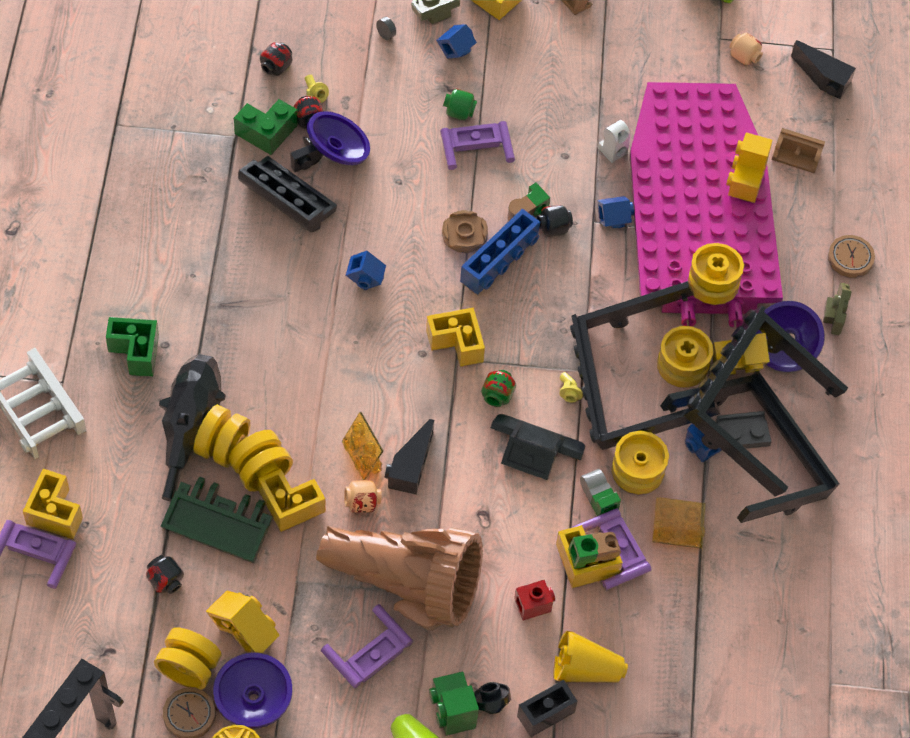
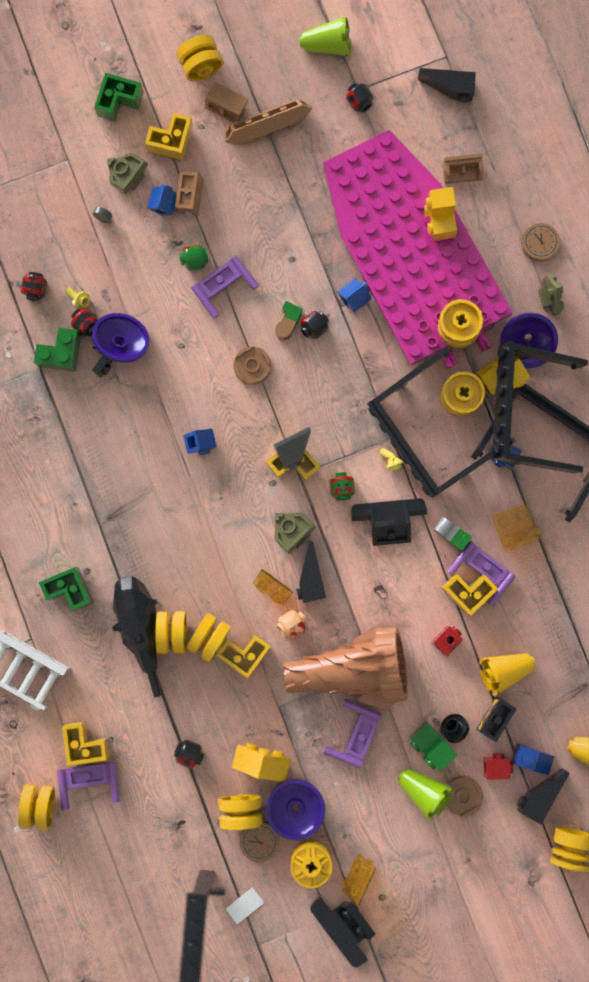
camera: 25 degrees left, 25 degrees up
dark green hinge [160,477,273,563] -> none
black brick [238,156,337,232] -> none
blue brick [460,209,540,295] -> none
leg [568,532,621,569] -> none
white leg [598,120,630,163] -> none
yellow wheel [611,431,669,495] -> none
dark grey plate [716,411,772,451] -> none
light nougat head [729,33,763,66] -> none
none -> medium nougat hinge [175,171,203,216]
none -> medium nougat brick [224,99,313,145]
none -> dark grey slope [274,427,311,471]
none -> olive plate [275,513,316,554]
none -> black head [346,83,374,112]

